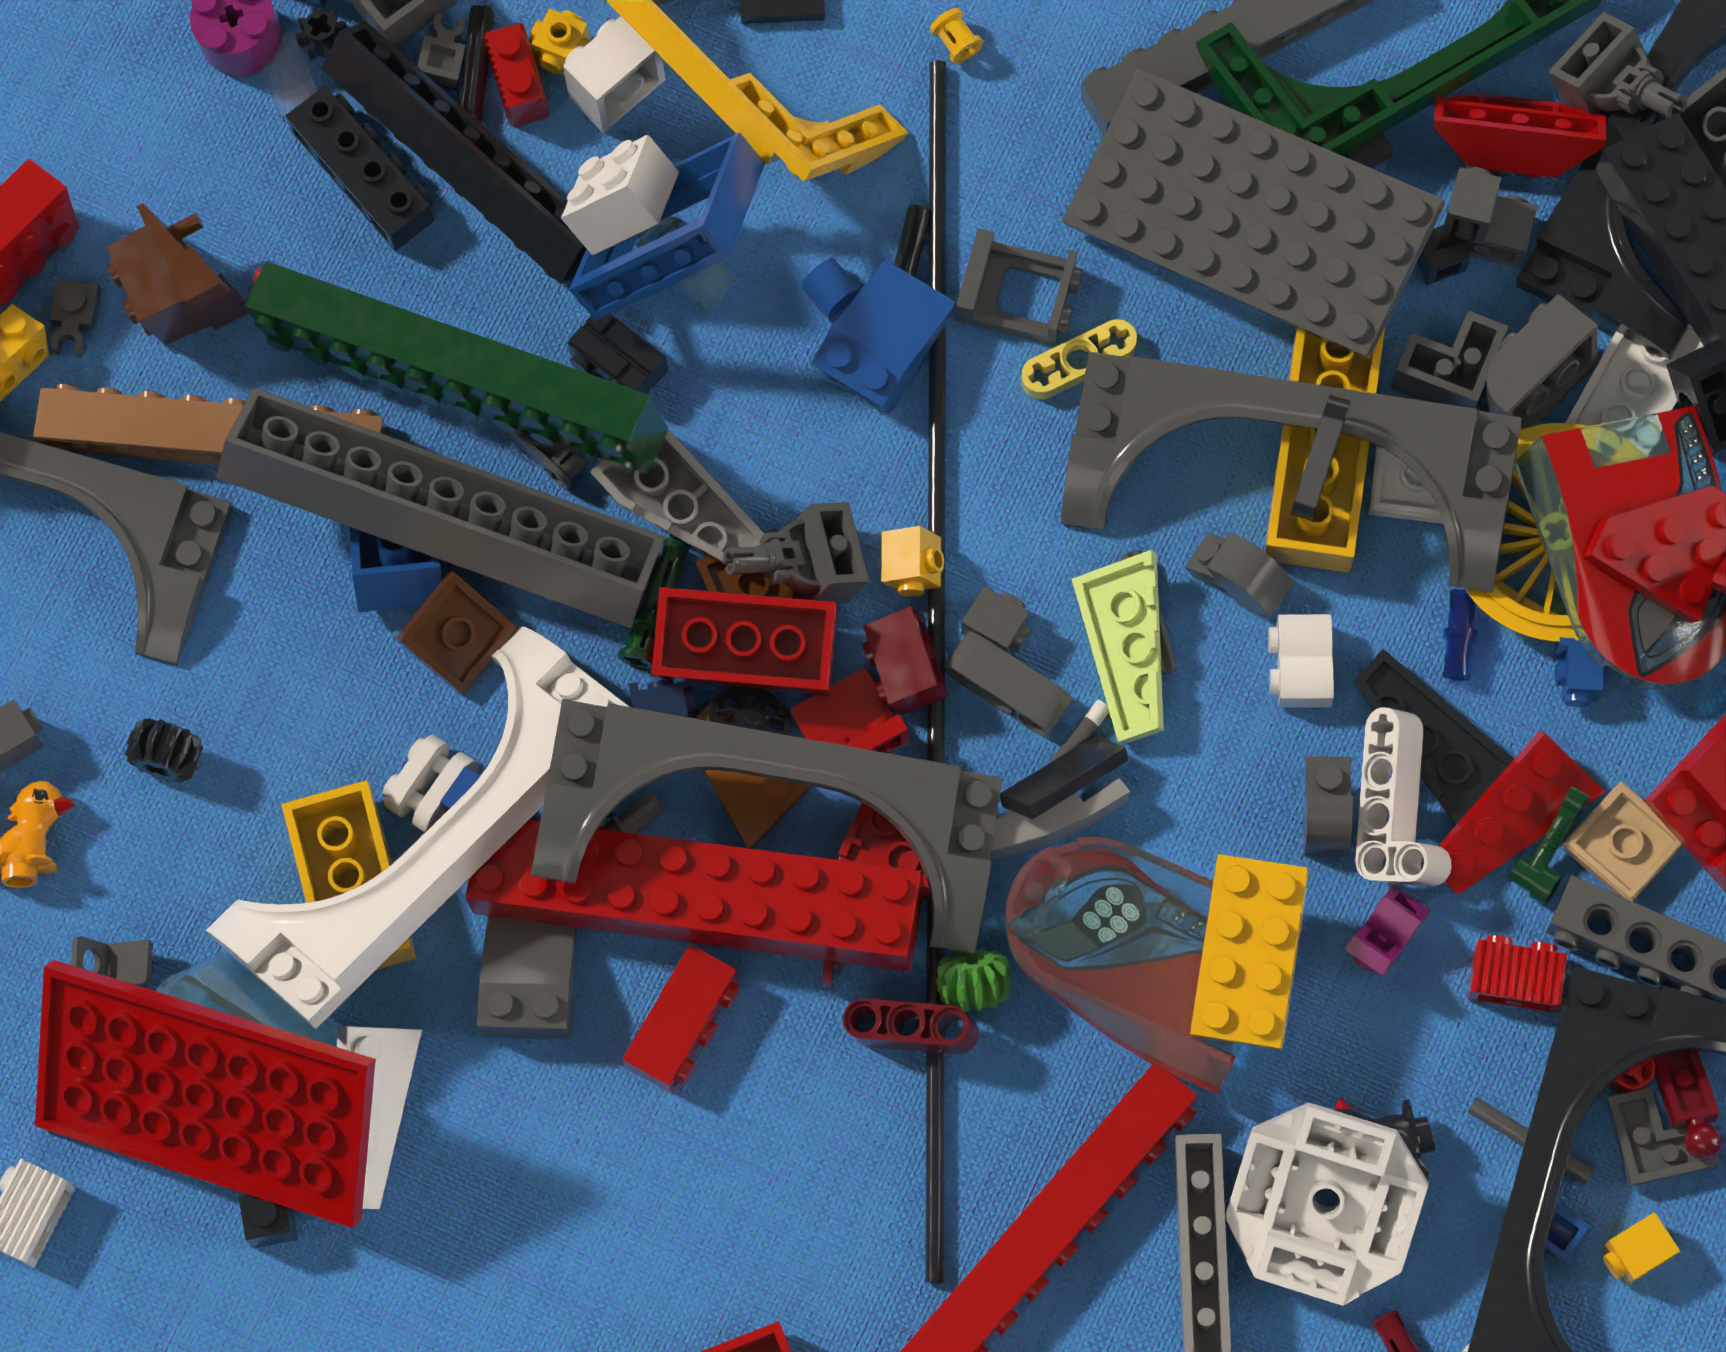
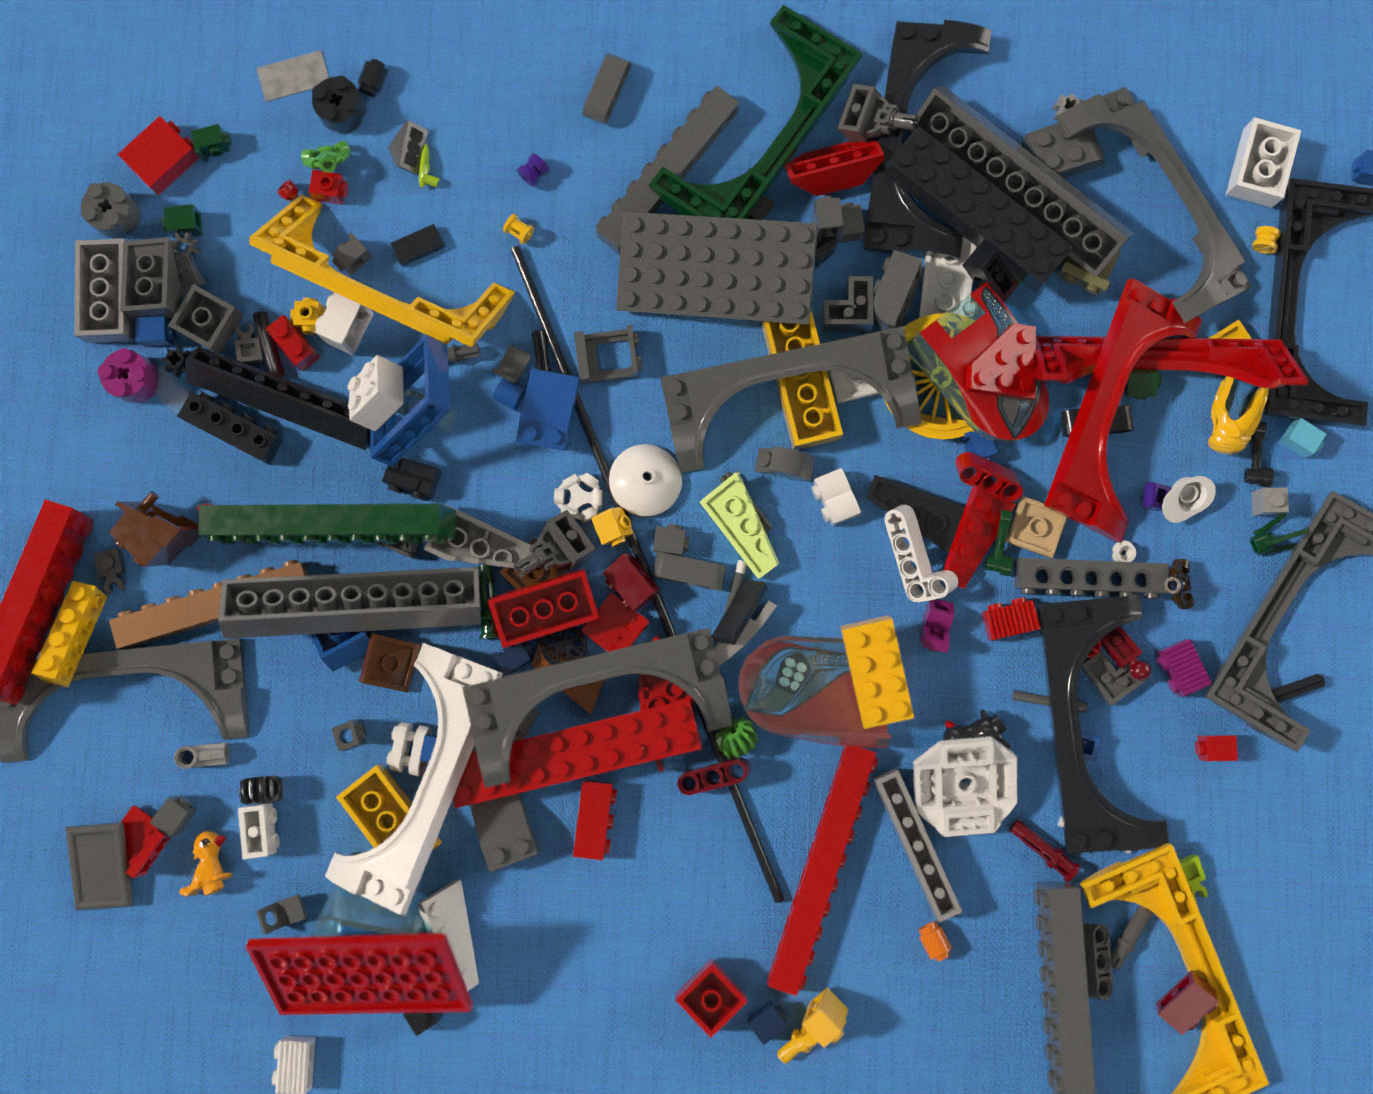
camera: 25 degrees left, 10 degrees up
light yellow beam [1021,319,1137,400] -> none
black beam [1291,394,1351,521] -> none
dark grey brick [1302,756,1353,856] -> none
clear blue pin [1442,589,1478,681] -> none
yellow brick [1603,1212,1680,1286] -> none
none -> light grey piece [174,742,230,769]
none -> white brick [238,803,279,859]
none -> dark grey bracket [332,719,367,751]
none -> dark grey axle [447,343,480,363]
none -> dark grey bracket [492,345,531,384]
none -> white piece [554,473,603,523]
none -> white dish [609,444,682,517]
none -> red beam [955,452,1023,502]

